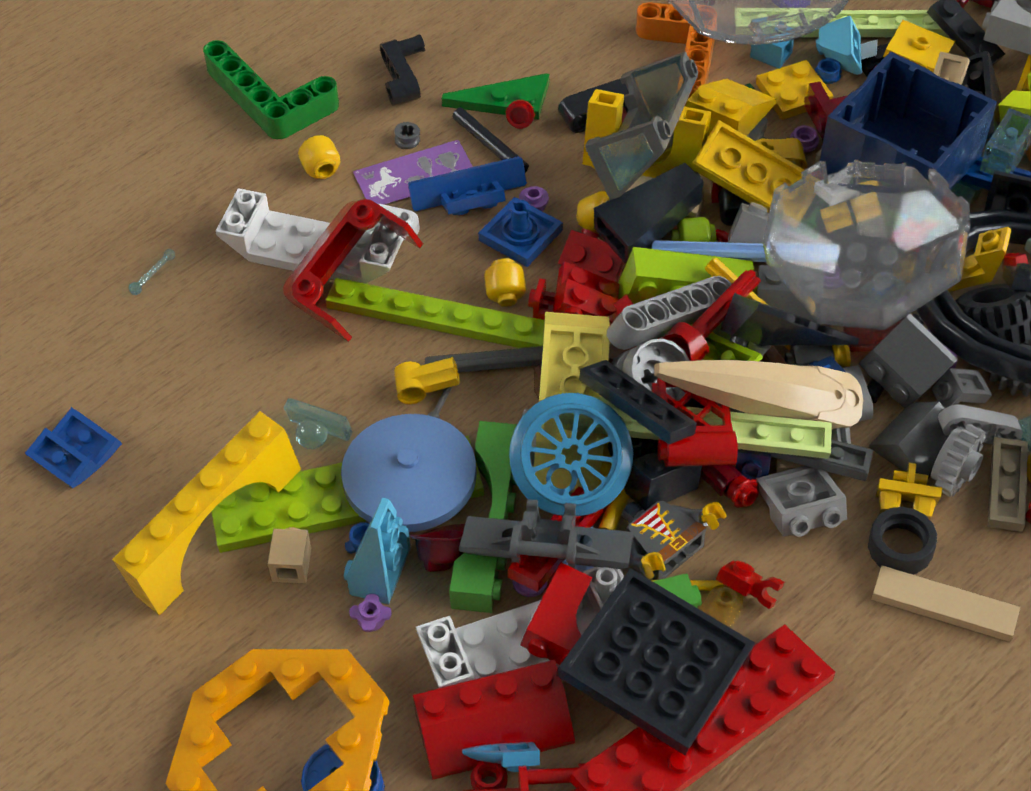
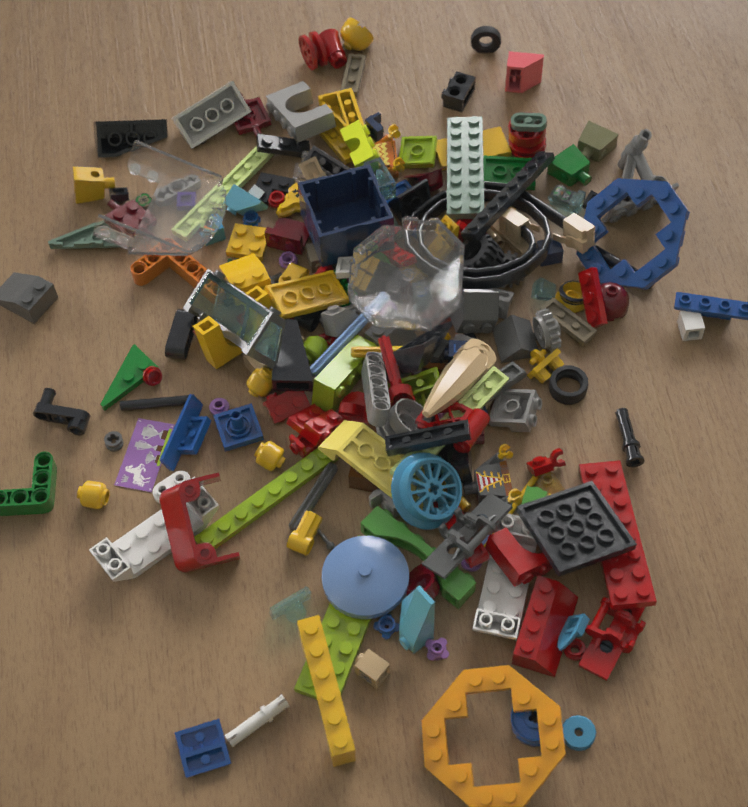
camera: 55 degrees left, 5 degrees up
clear light blue hinge [128,249,175,295] -> none
red plate [727,476,758,508] -> none
tan tile [871,565,1020,642] -> none
yellow plate [883,20,955,72] -> none
light grey beam [938,404,1023,444] -> none
none -> white pin [225,694,290,747]
none -> black pin [615,408,645,468]

